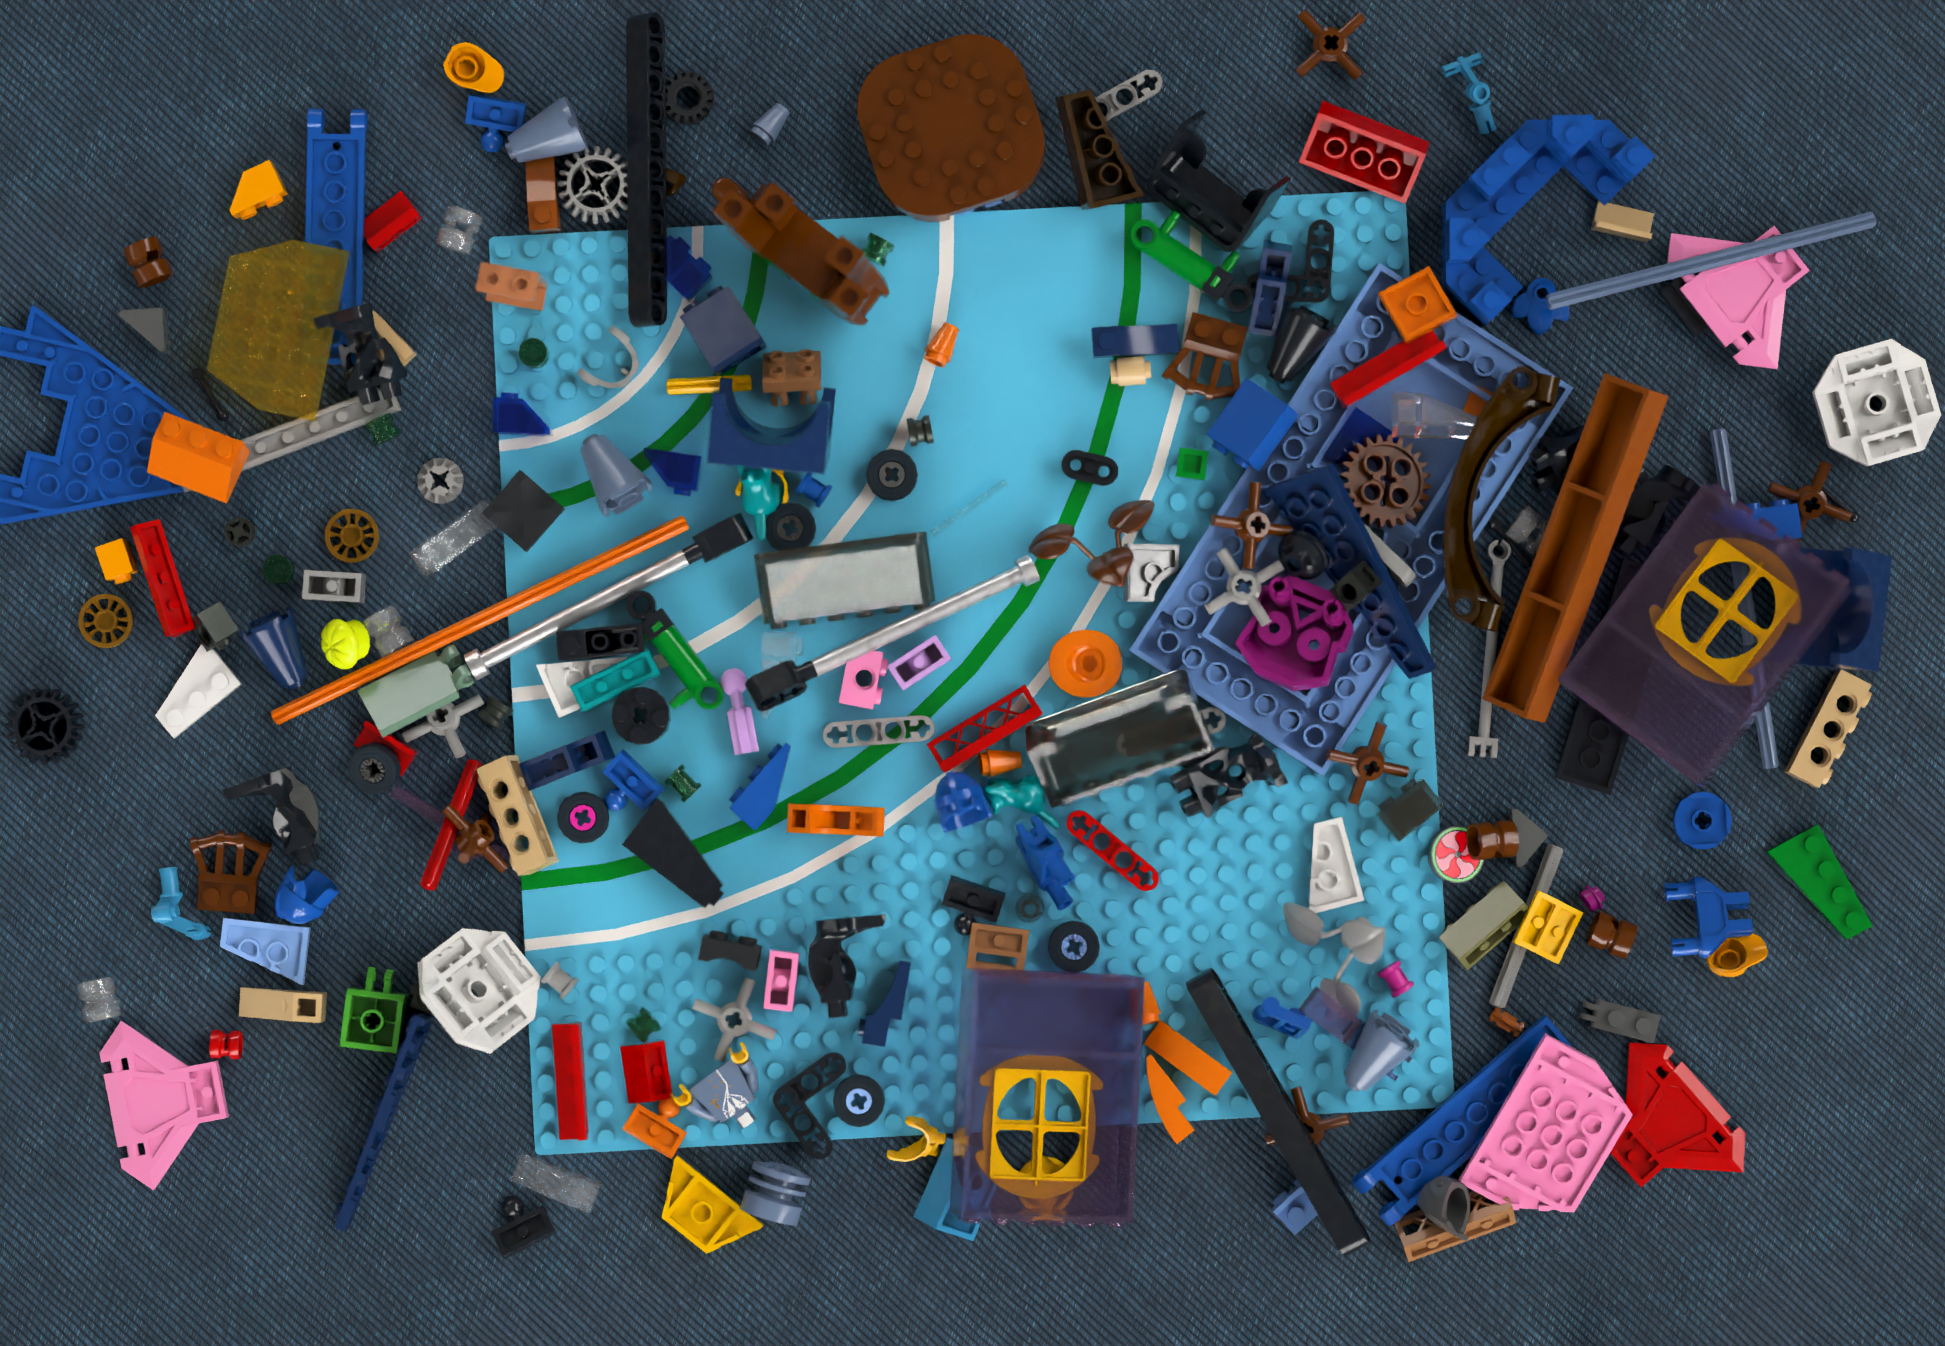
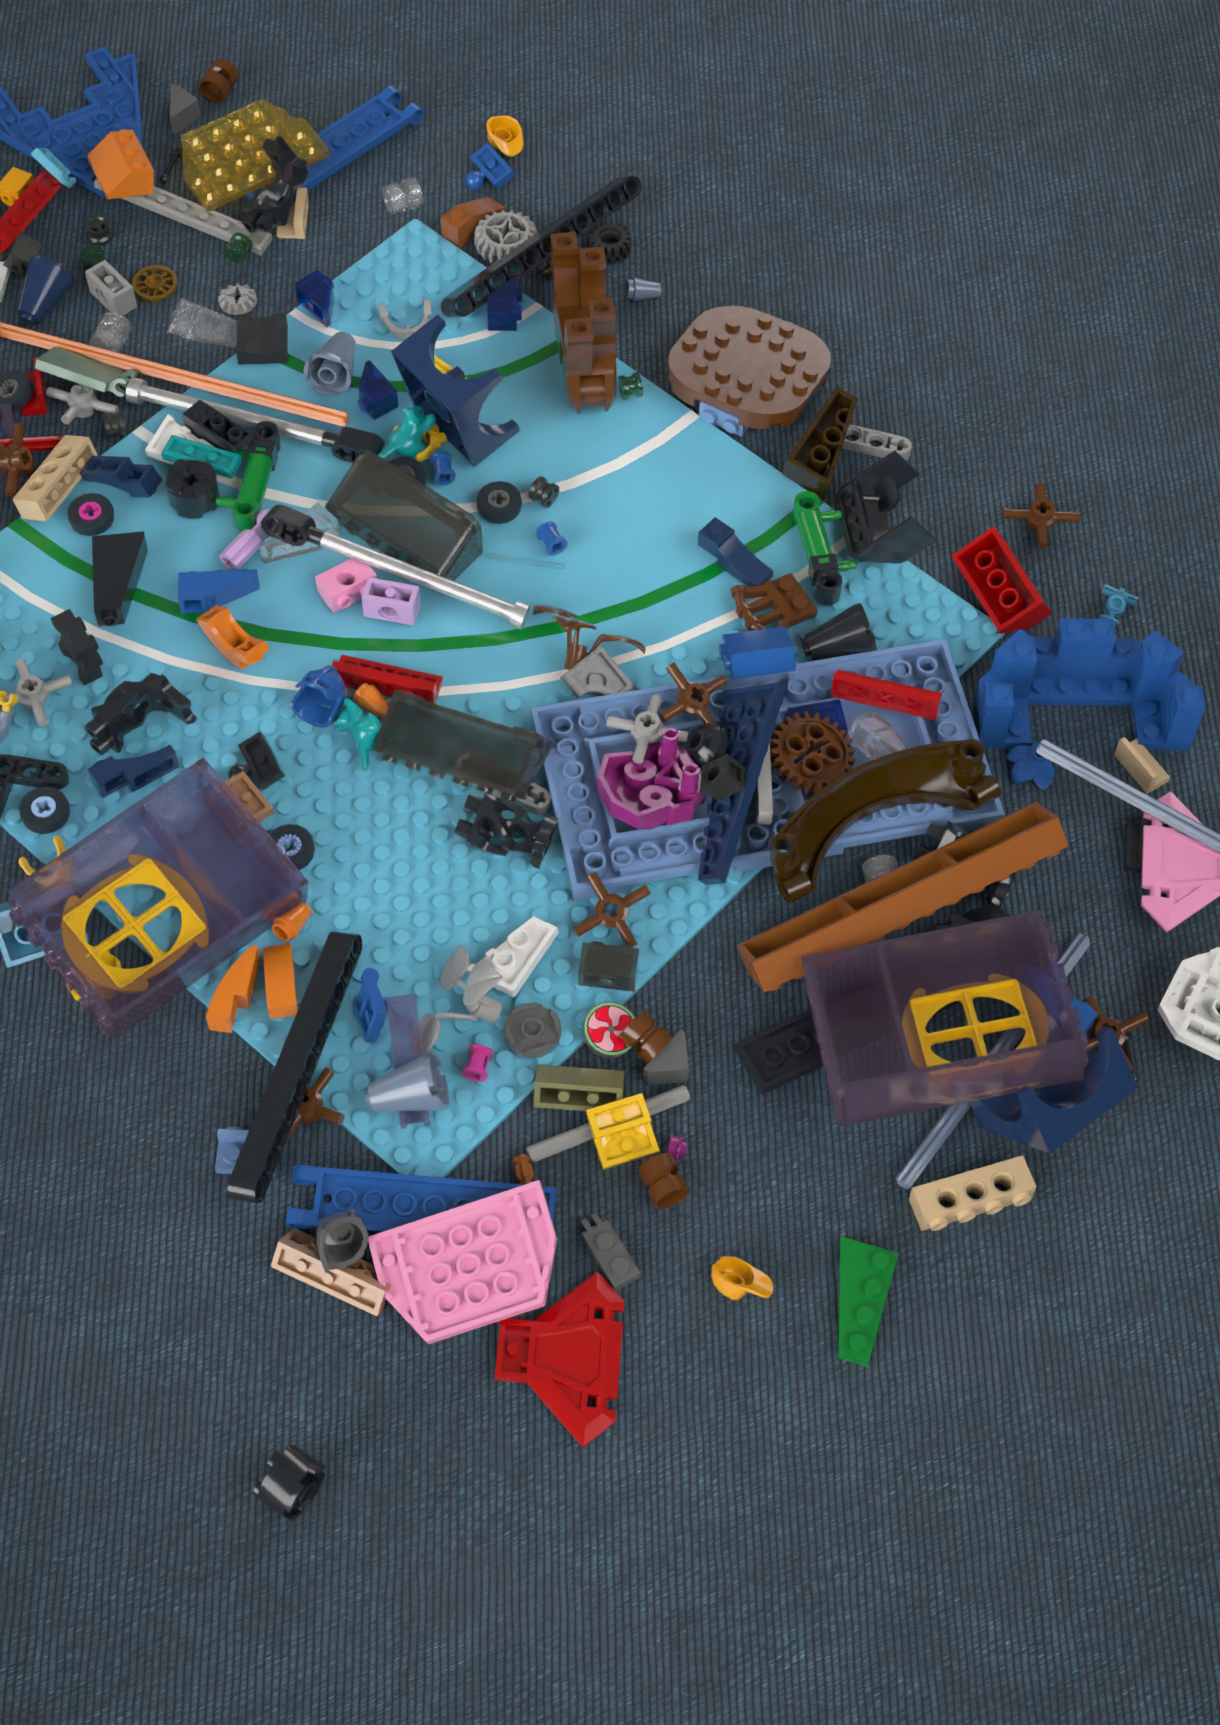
camera: 50 degrees right, 30 degrees down
light orange slope [229,160,288,220] -> none
neon yellow piece [321,619,370,669] -> none
red panel [364,191,422,253] -> none
nougat panel [476,262,548,312] -> none
sand blue cone [505,97,588,163] -> none
clear green wheel [518,338,550,369] -> none
blue plate [602,749,665,811] -> none
clear green bush [664,764,702,802] -> none
dark blue slope [680,286,767,377] -> none
medium nougat plate [763,349,821,407] -> none
bright pink brick [763,949,800,1012] -> none
light grey beam [823,715,935,748] -> none
orange cone [924,322,959,368] -> none
clear smoke cone [1015,894,1044,923] -> none
blue connector [1016,815,1075,910] -> none
orange hat [1048,630,1122,697] -> none
black plate [1061,450,1118,486] -> none
red beam [1066,810,1159,891] -> none
tan brick [1110,356,1151,386] -> none
green plate [1175,448,1208,480] -> none
black beam [1246,219,1334,304] -> none
dark blue slope [1248,240,1292,337] -> none
orange tile [1378,266,1457,344] -> none
light grey hinge [1467,540,1511,758] -> none
blue connector [1664,876,1753,959] -> none
blue plate [1673,792,1732,849] -> none
none -> medium azure tile [31,148,76,188]
none -> dark grey tile [504,1003,561,1058]
none -> blue bush [536,521,568,556]

